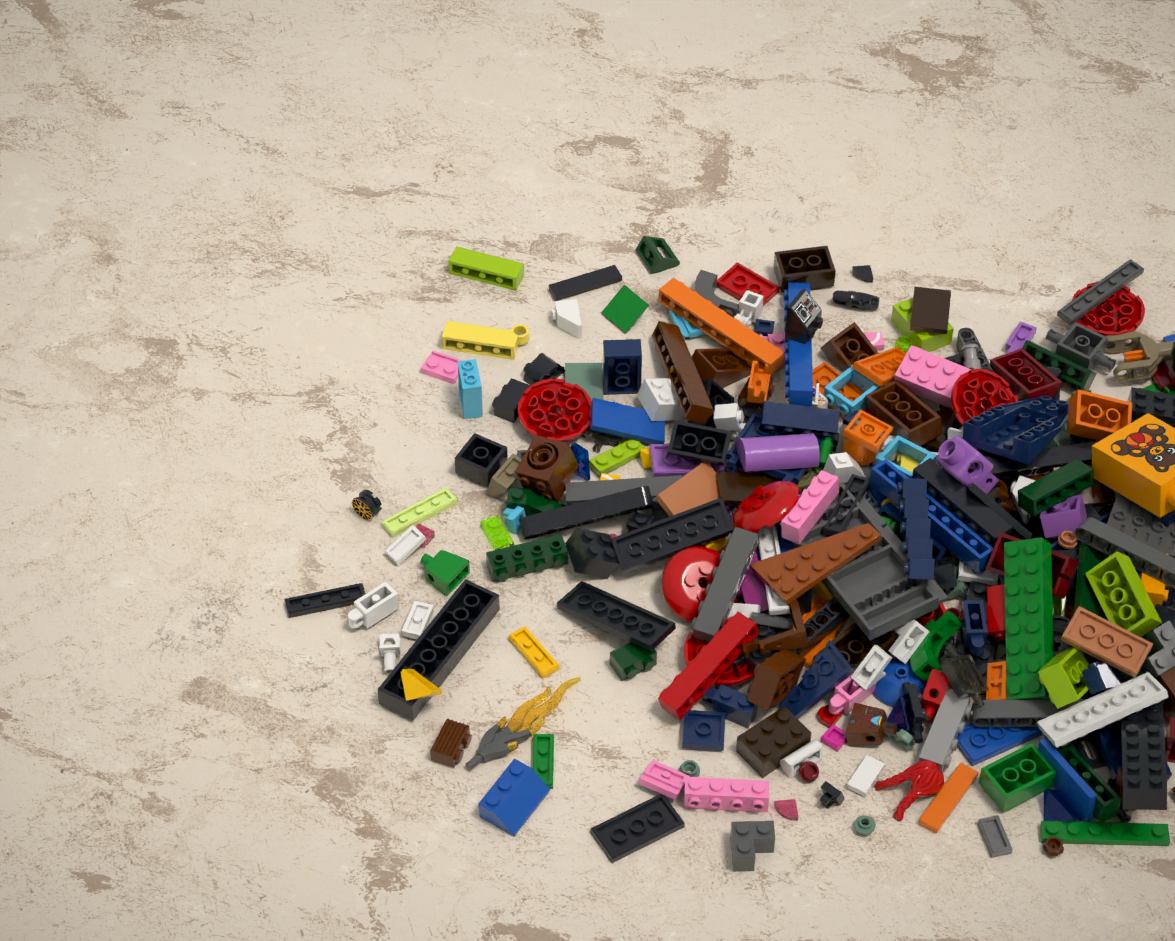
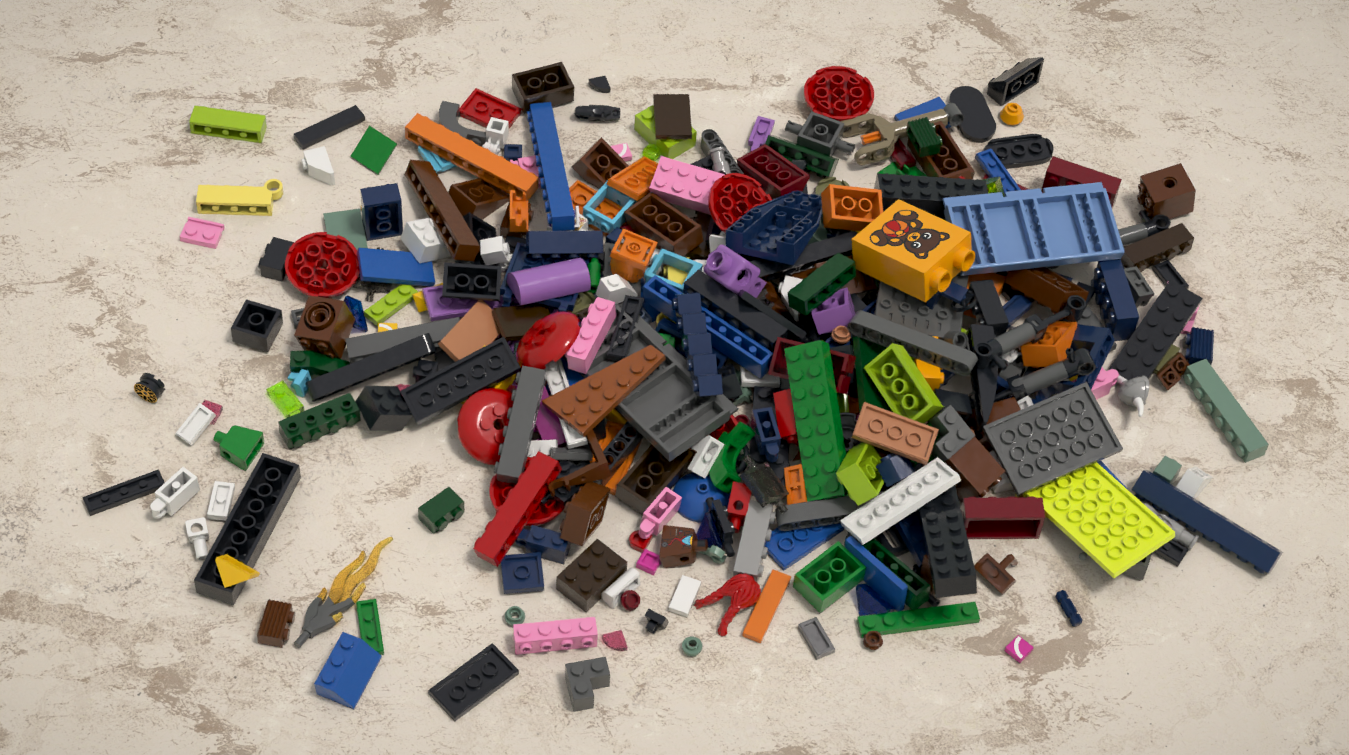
camera: 15 degrees left, 5 degrees up
yellowish green tile [382,487,457,538] -> none
medium azure window [457,359,483,419] -> none
dark tan tile [486,454,522,497] -> none
yellow tile [509,626,559,678] -> none
black cylinder [523,353,565,385] -> none
black plate [557,581,676,651] -> none
dark green tile [635,236,680,273] -> none
bright pink plate [638,760,690,800] -> none
dark blue wing [779,640,855,719] -> none
black slope [785,289,823,344] -> none
white slope [851,645,892,690] -> none
dark grey tile [1057,259,1144,326] -> none

